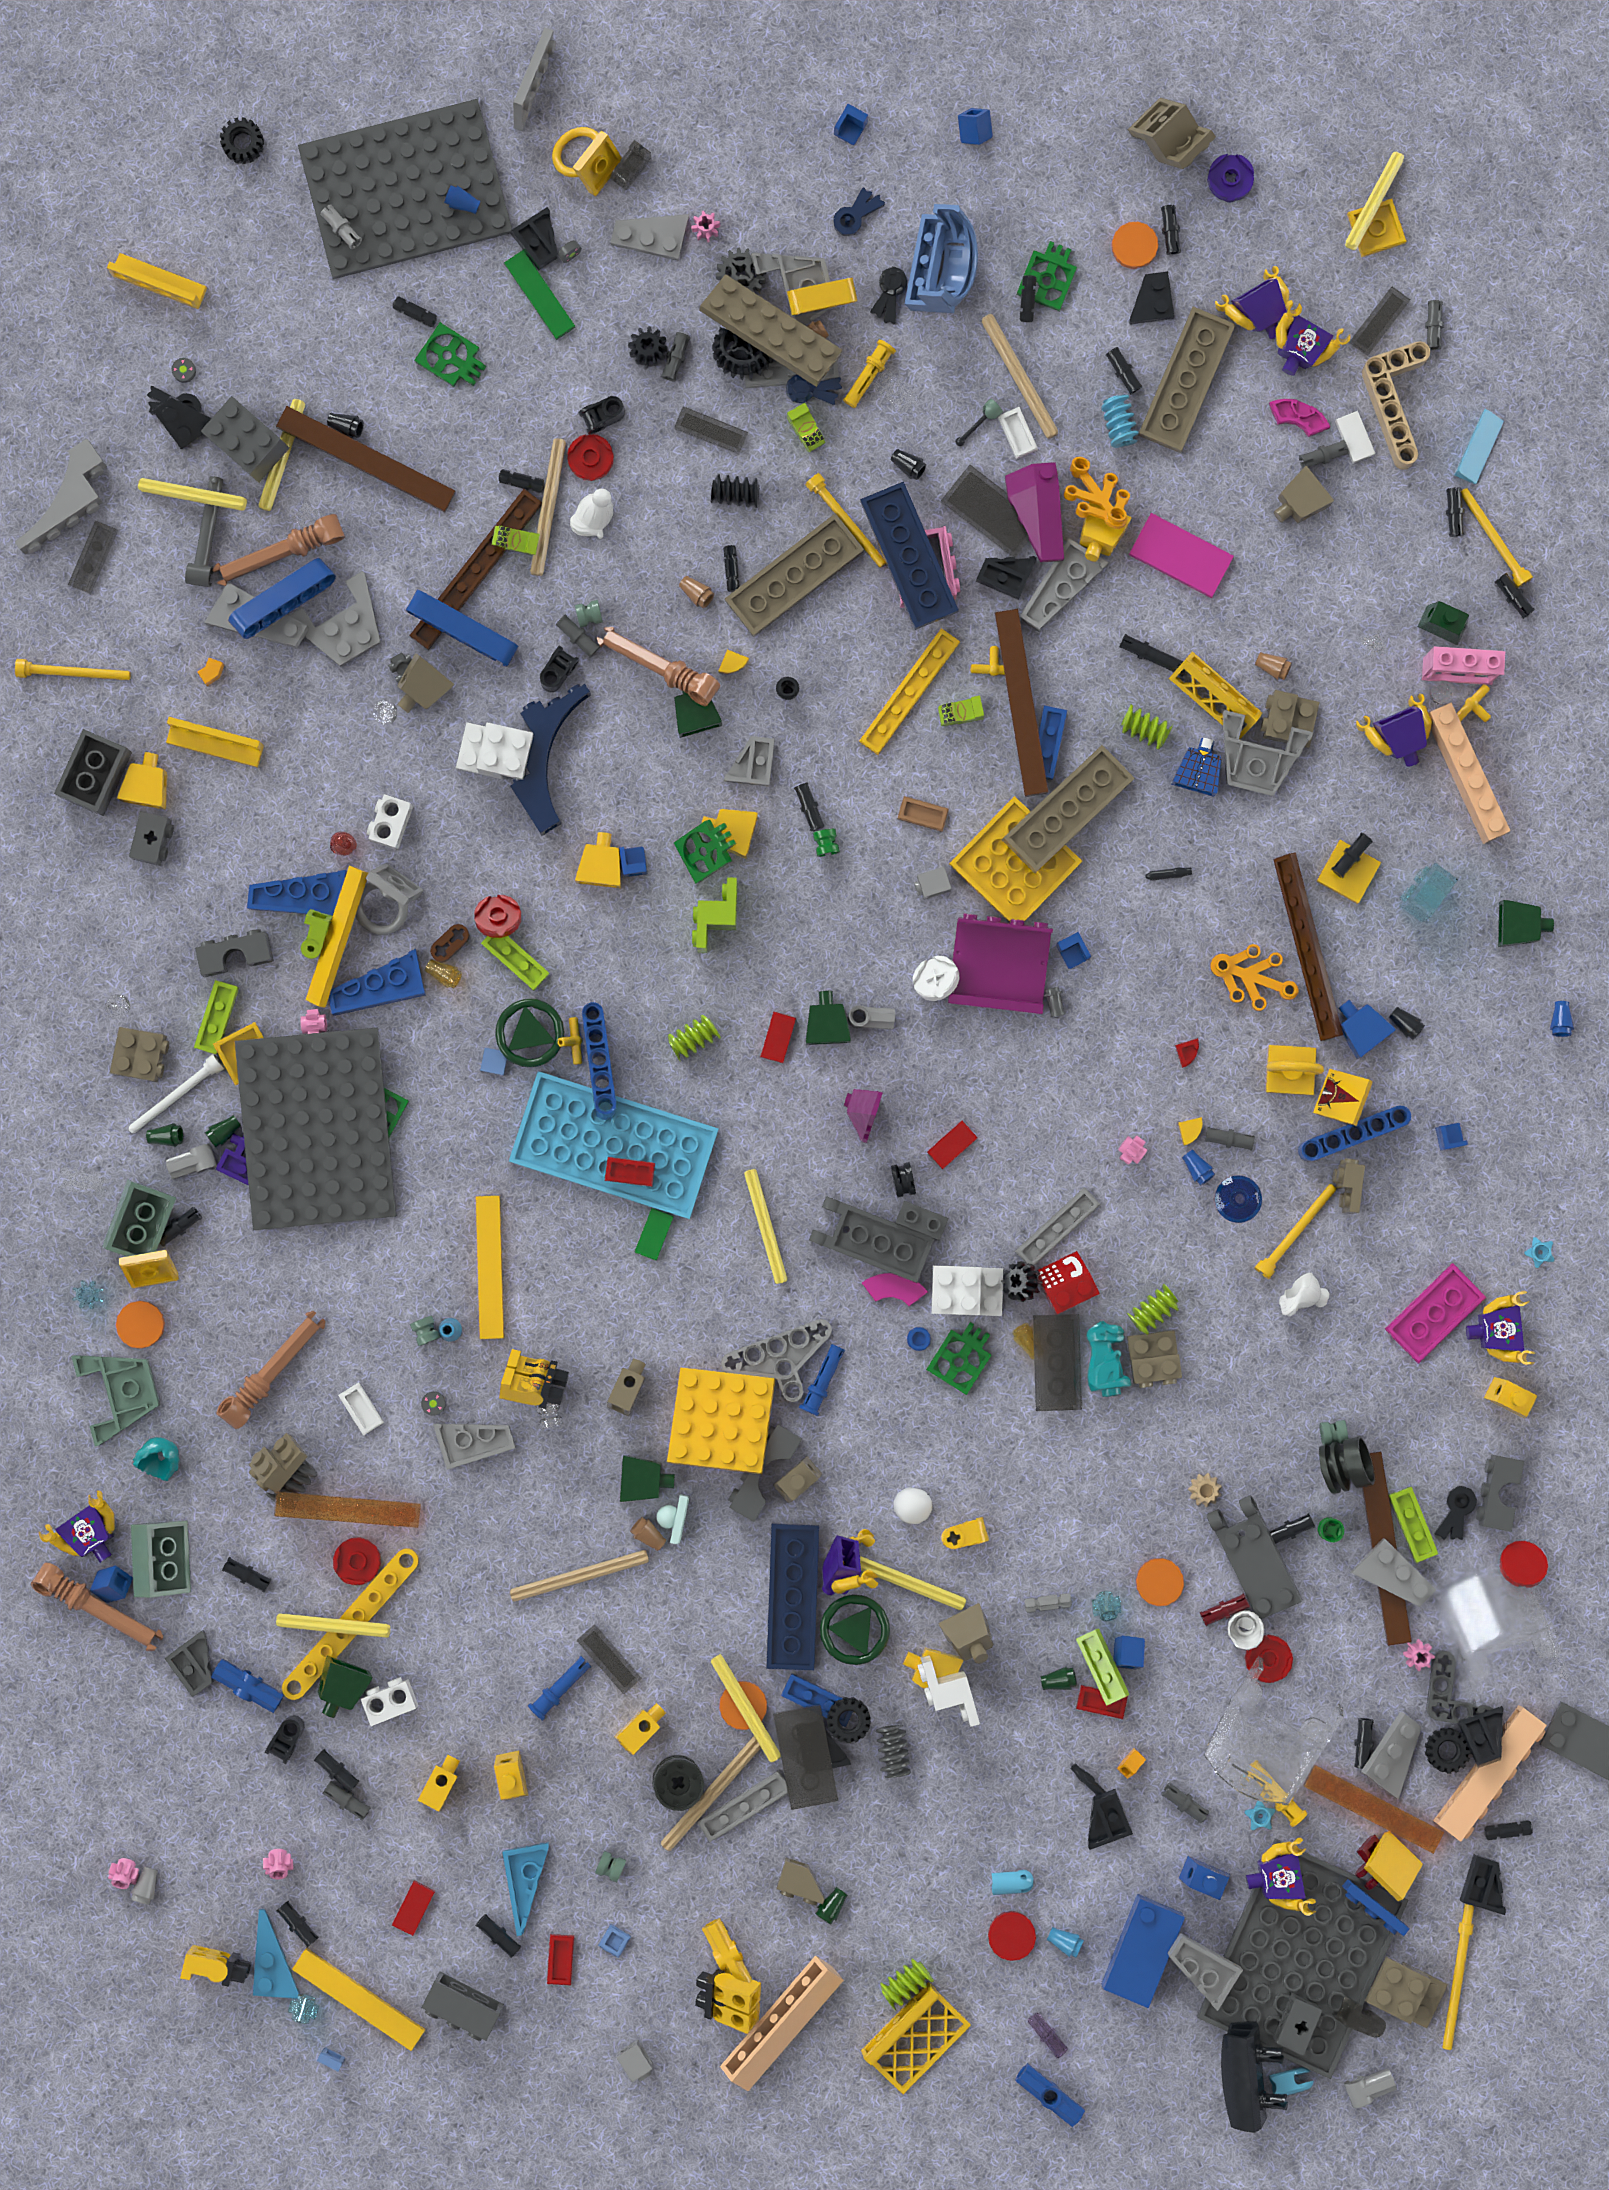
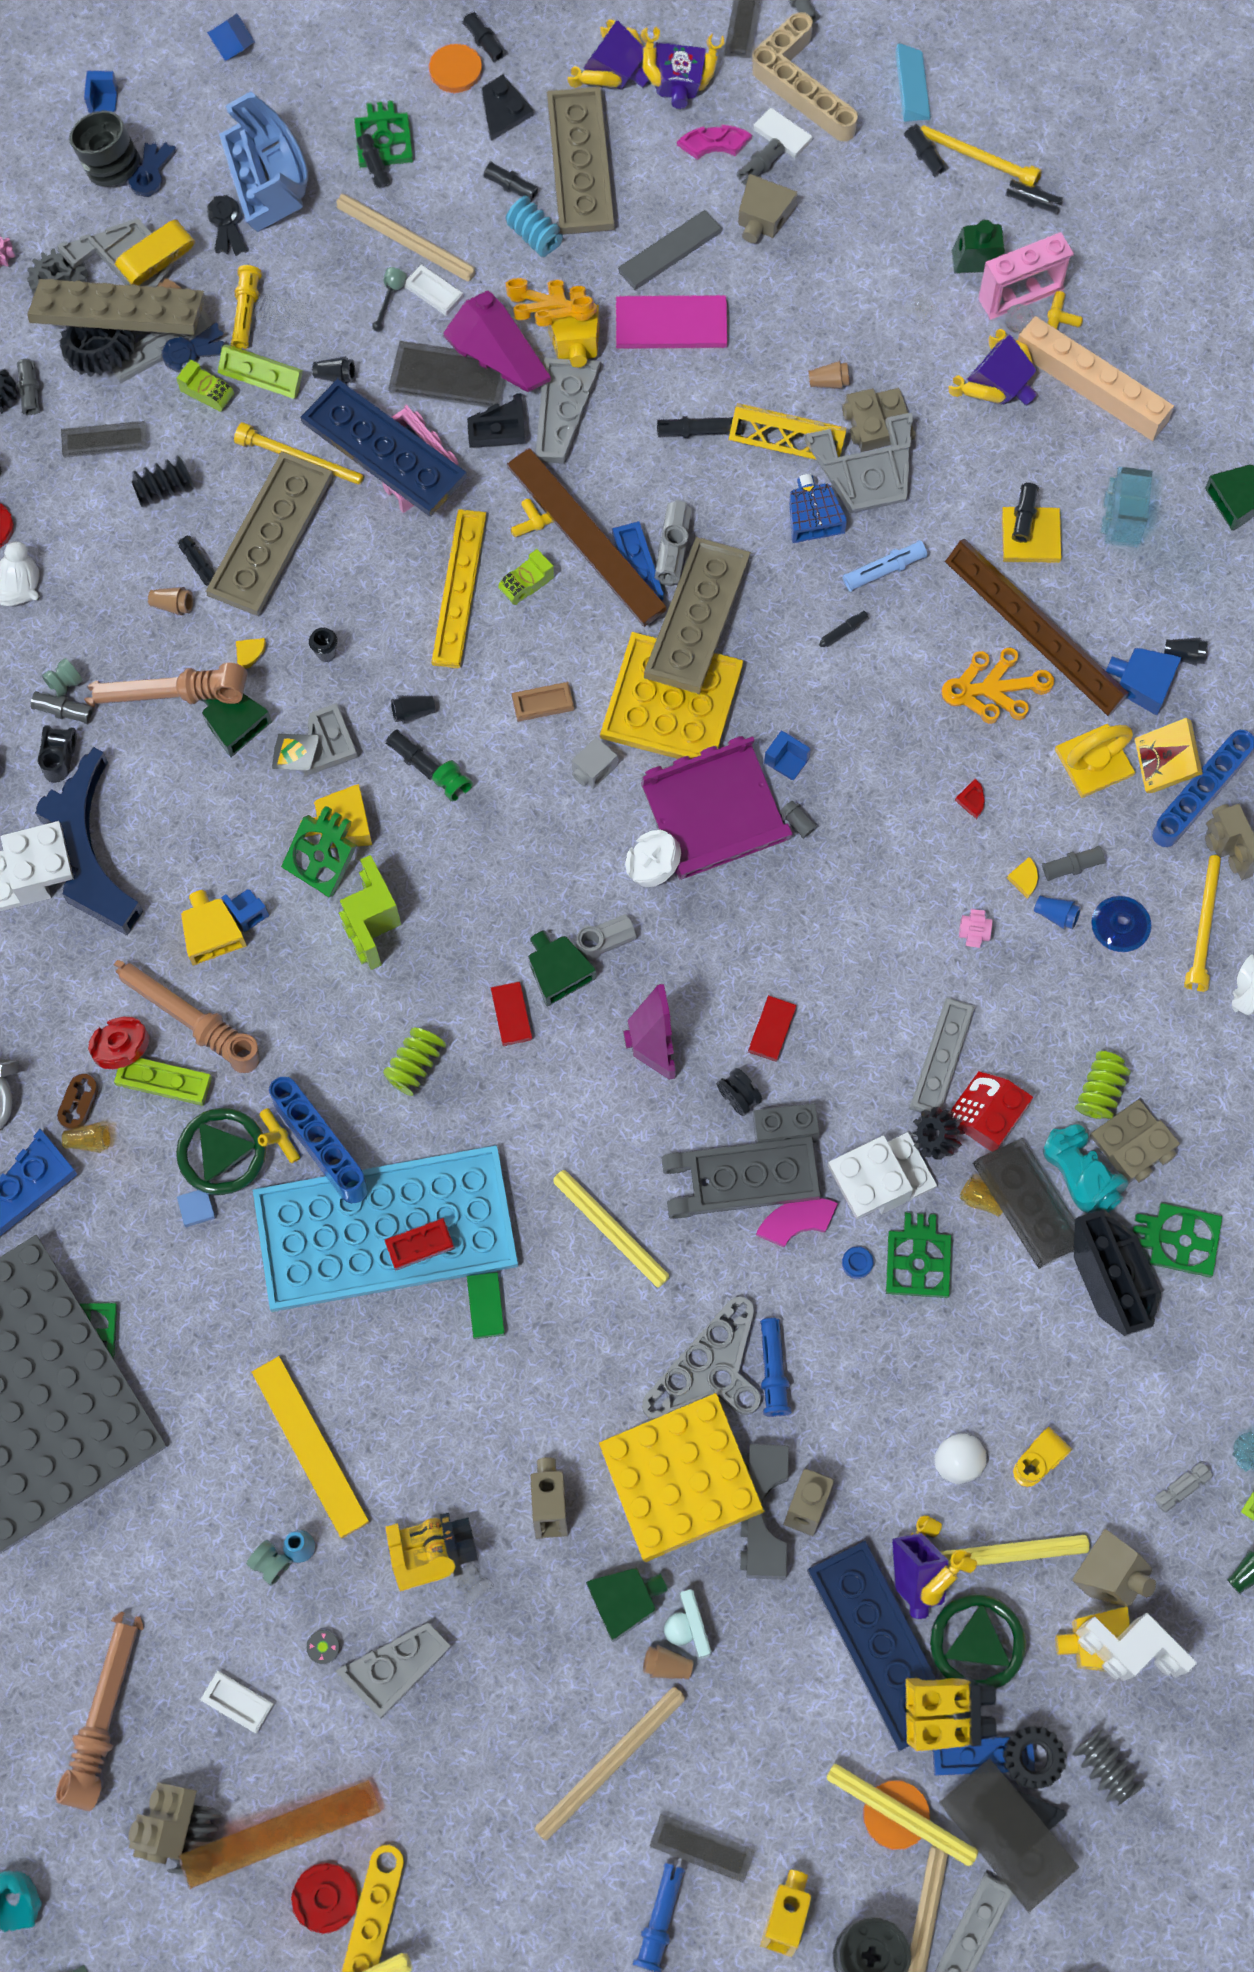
camera: 25 degrees left, 15 degrees down
lime piece [1120,704,1173,750] -> none
none -> pearl dark grey wheel [69,110,140,187]
none -> nougat piece [114,960,260,1073]
none -> lime plate [217,344,303,399]
none -> sticker [272,734,319,770]
none -> black cone [391,695,435,724]
none -> dark grey tile [618,210,722,290]
none -> light grey piece [654,500,692,586]
none -> light blue pin [842,540,927,592]
none -> yellow hips [906,1677,997,1751]
none -> black wedge [1074,1209,1161,1336]
none -> green piece [1133,1203,1222,1278]

